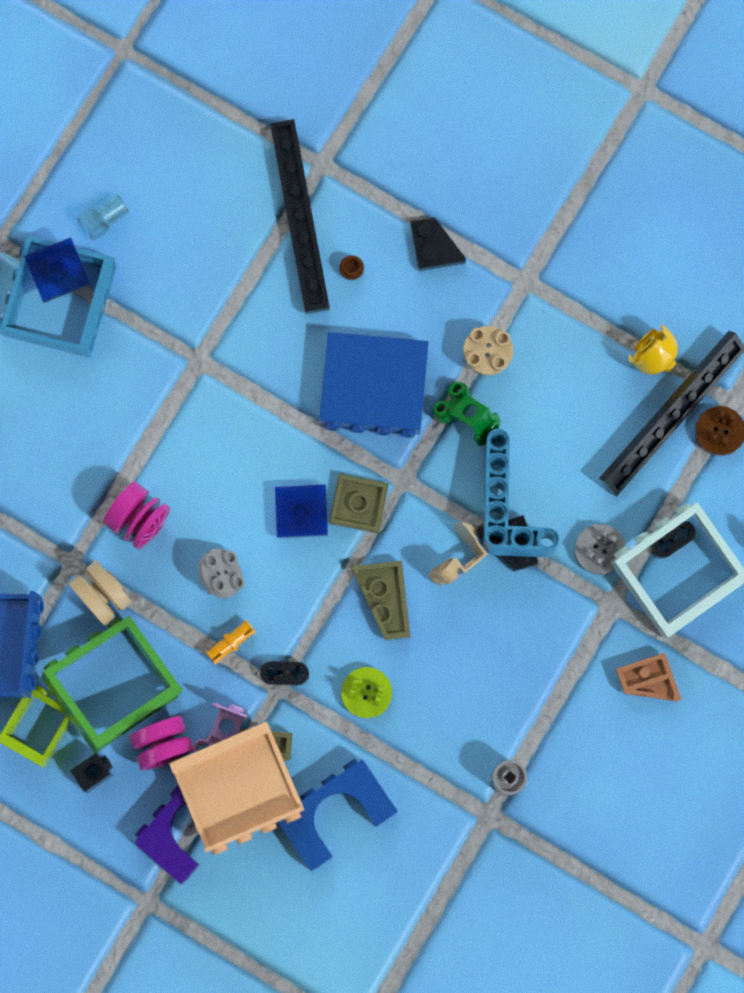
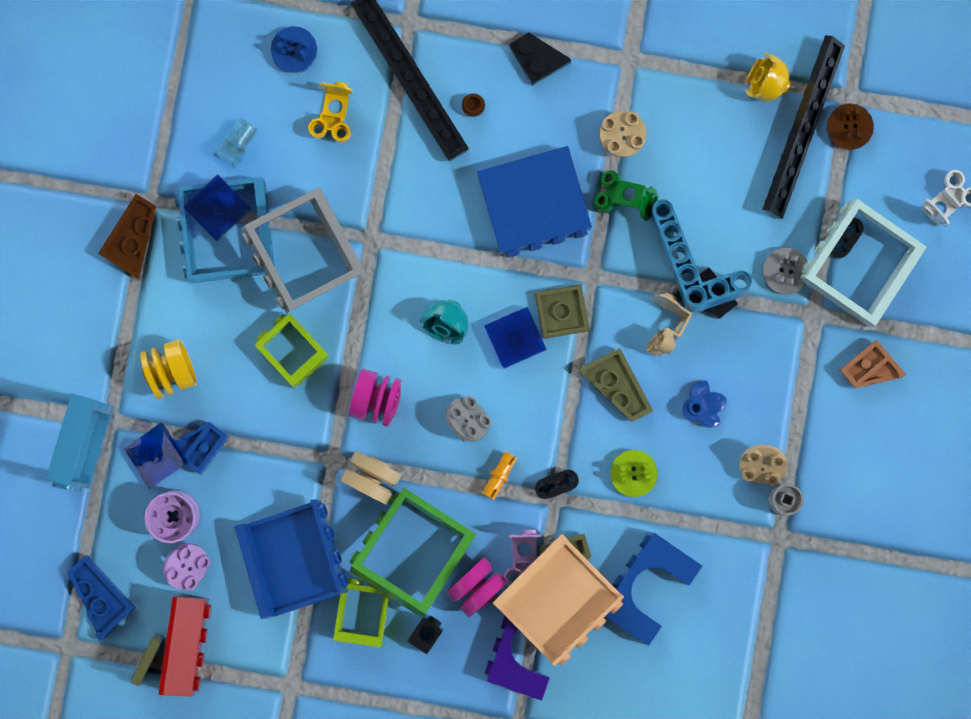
camera: 20 degrees left, 5 degrees up
none -> light grey window [241,187,365,313]
none -> lime window [255,313,330,389]
none -> blue plate [270,26,318,73]
none -> yellow piece [308,82,353,143]
none -> teal cylinder [419,300,468,345]
none -> blue plate [682,381,727,428]
none -> tan plate [740,445,787,486]

